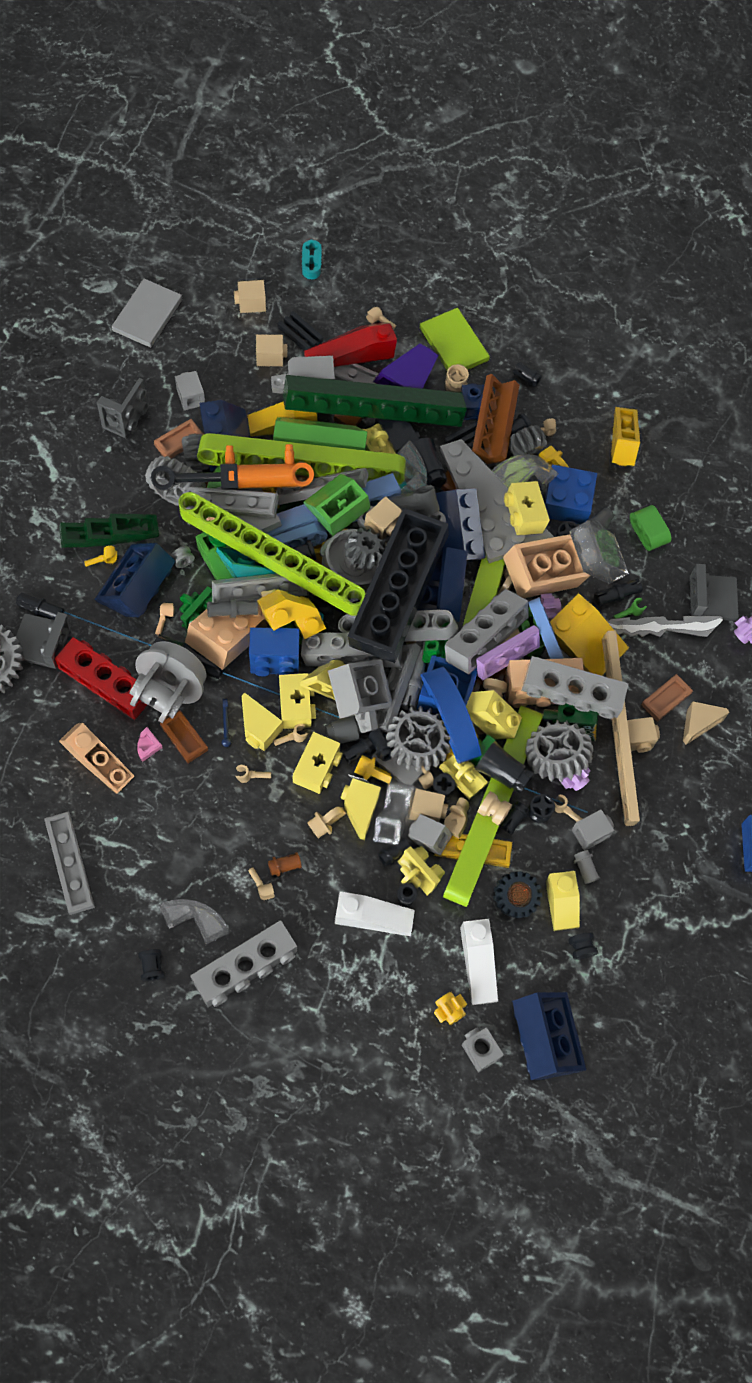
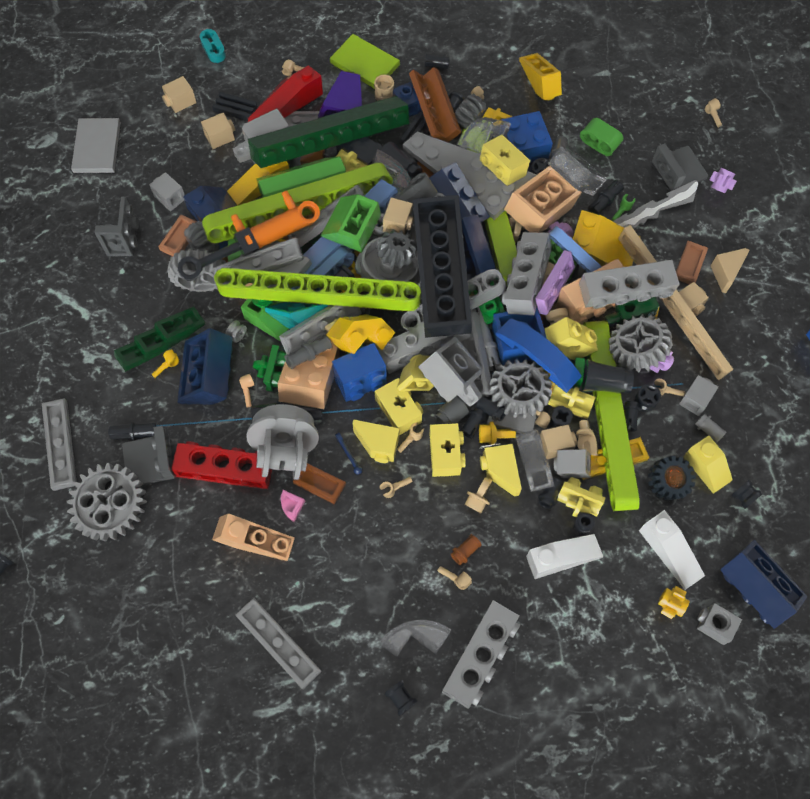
camera: 20 degrees left, 0 degrees up
tan wheel [477,791,512,826] -> none

